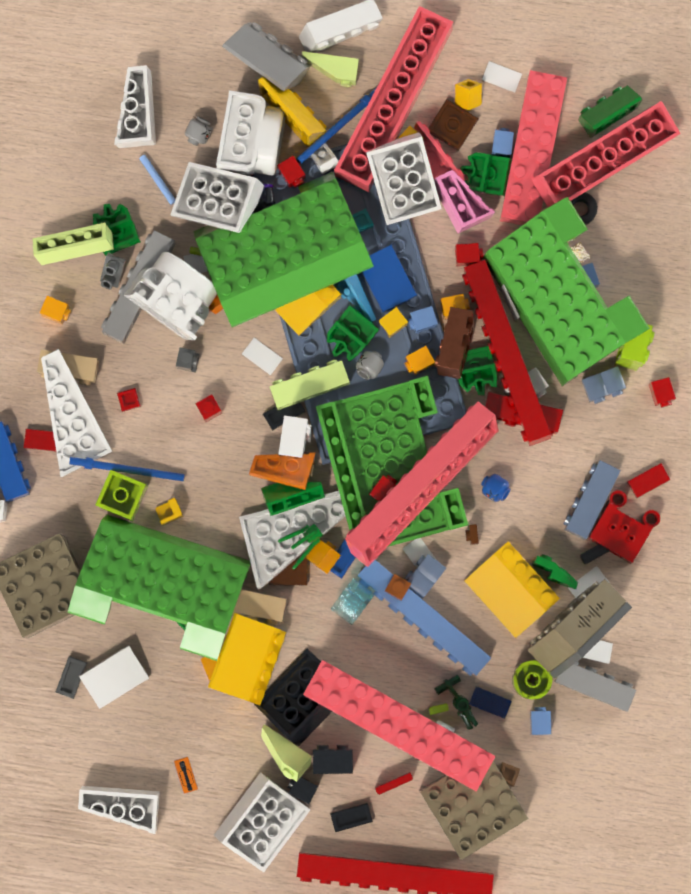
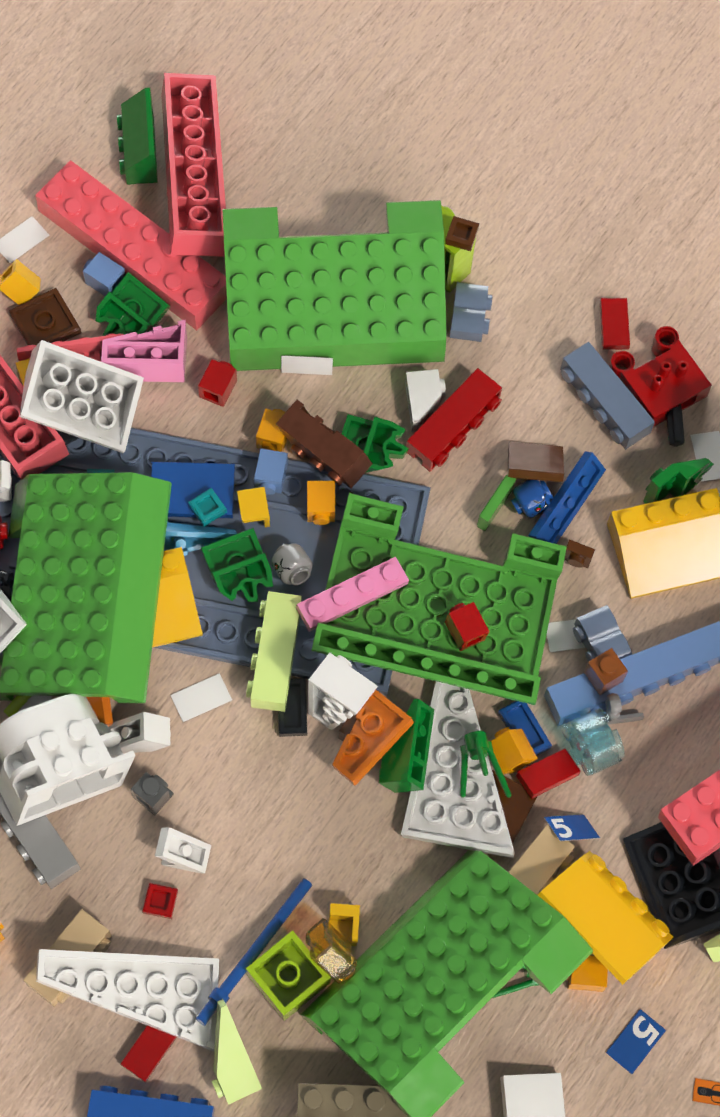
camera: 65 degrees left, 15 degrees down
red brick [195,394,222,422] -> none
coral brick [345,402,499,567] -> none
red brick [462,260,551,447] -> none
red brick [649,377,676,408] -> none
none -> white slope [109,712,171,753]
none -> white slope [155,827,211,873]
none -> teal tile [188,488,227,527]
none -> yellowish green slope [212,999,262,1105]
none -> bright pink plate [296,557,409,632]
none -> clear yellow brick [305,918,357,984]
none -> reddish brown plate [445,216,480,252]
none -> bright green tile [477,475,516,531]
none -> reddish brown tile [508,441,564,482]
none -> red tile [516,748,581,799]
none -> blue plate [528,451,606,544]
none -> blue sticker [544,815,600,841]
none -> light grey piece [604,693,644,725]
none -> blue sticker [606,1009,666,1074]

